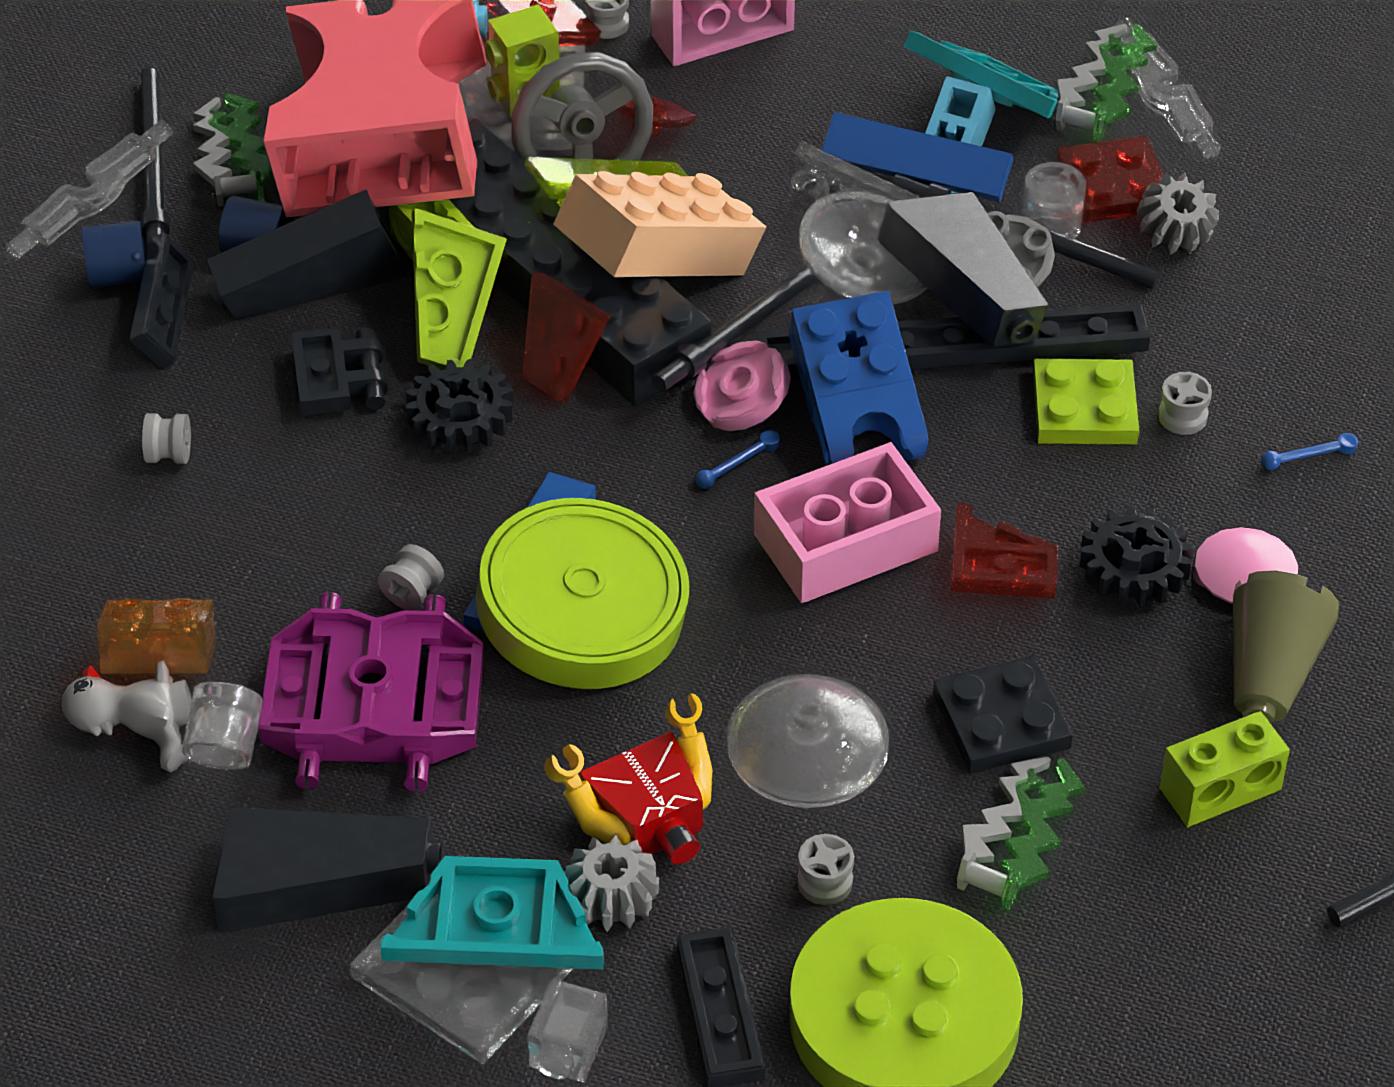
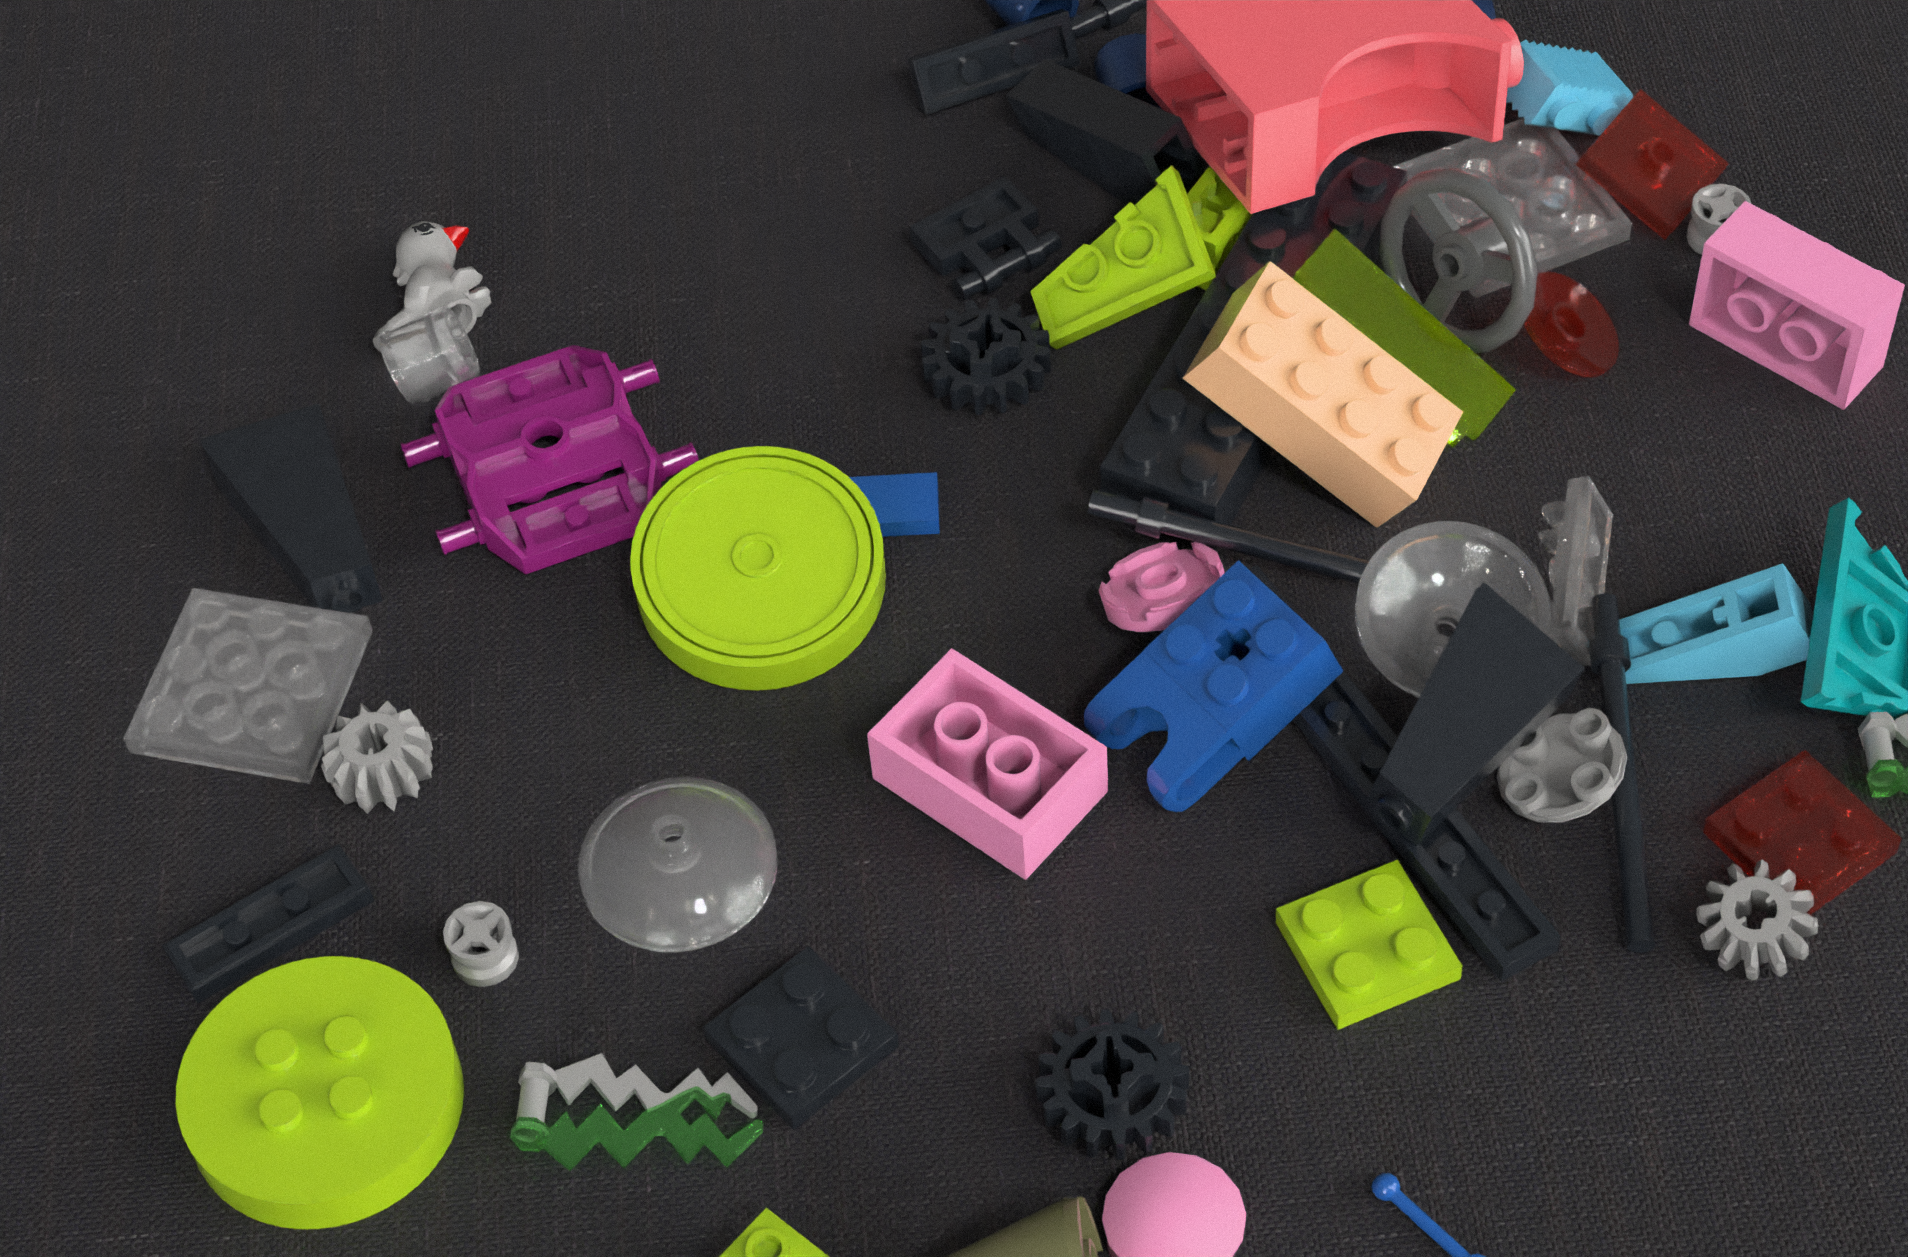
camera: 70 degrees right, 5 degrees up
clear orange brick [97,598,216,674] -> none
light grey wheel [142,413,191,464] -> none
light grey wheel [378,544,444,611] -> none
teal wing [380,856,604,970] -> none
lime brick [484,4,560,118] -> none
clear red wing [522,271,610,403] -> none
clear brick [527,979,608,1082] -> none
torso [544,693,713,865] -> none
blue hinge [695,430,780,489] -> none
blue tile [821,112,1014,202] -> none
clear red wing [951,503,1058,599] -> none
clear piece [1021,162,1086,239] -> none
light grey wheel [1158,372,1212,435] -> none

